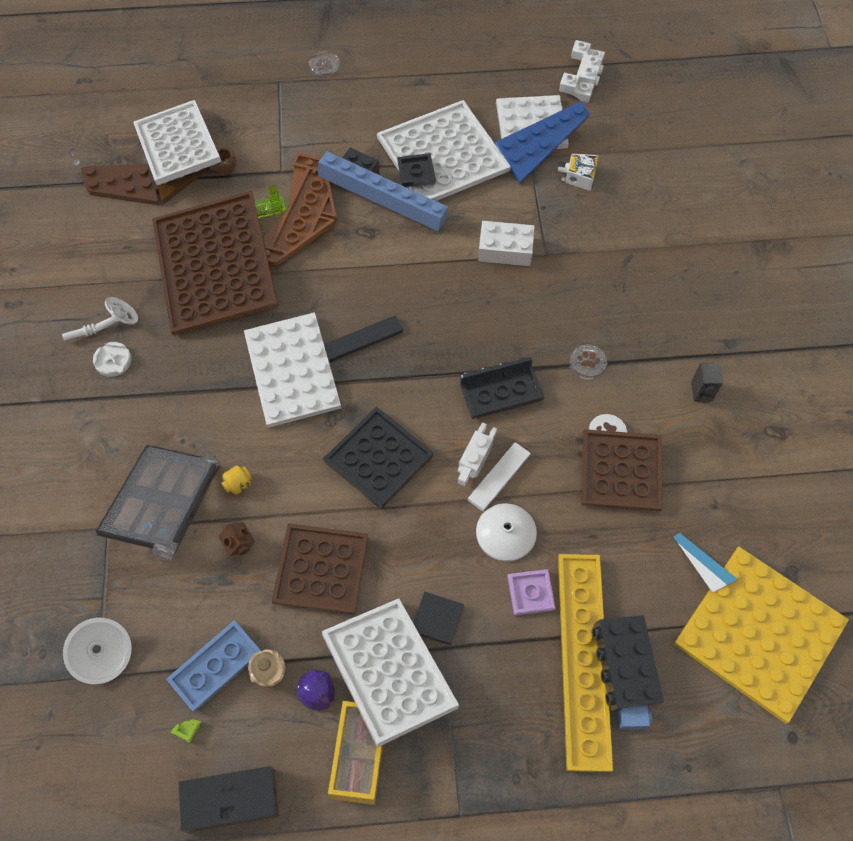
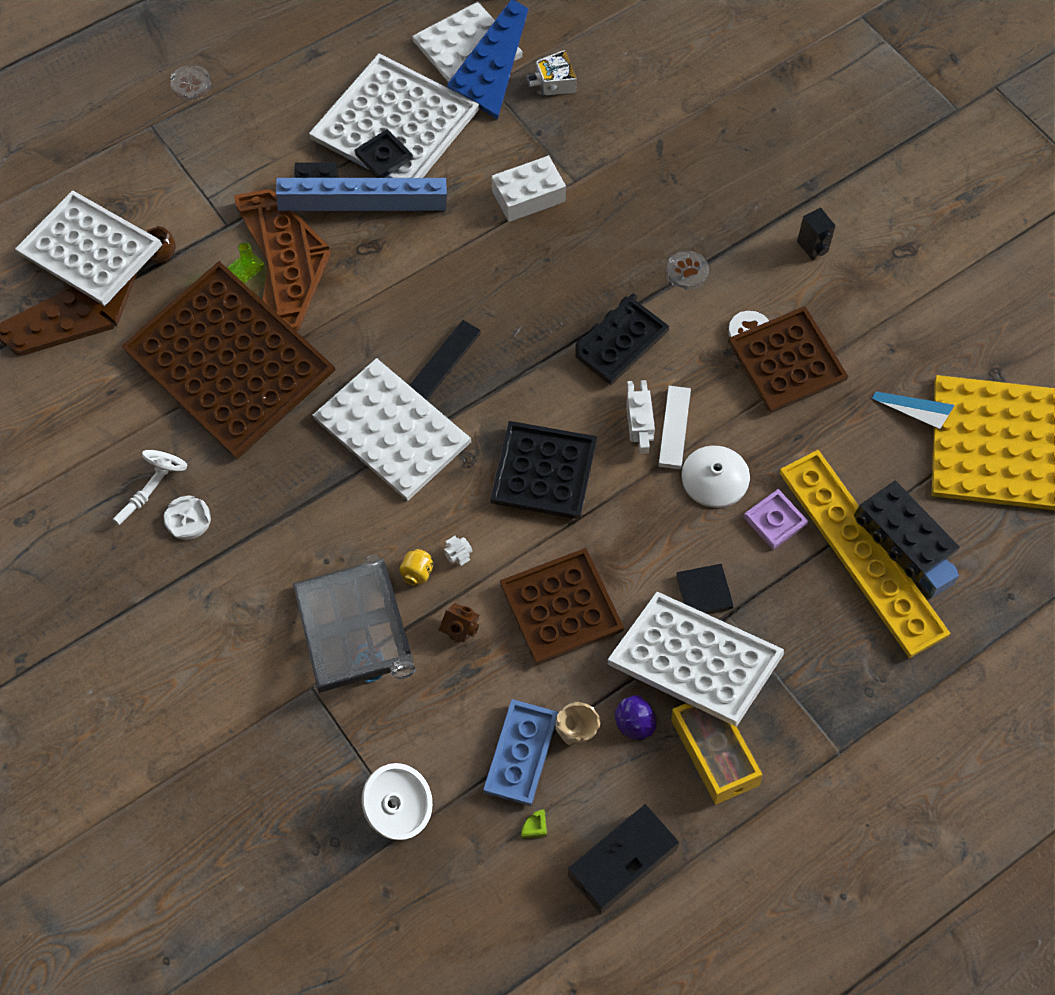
camera: 30 degrees left, 0 degrees up
none -> white gear [443,536,472,566]

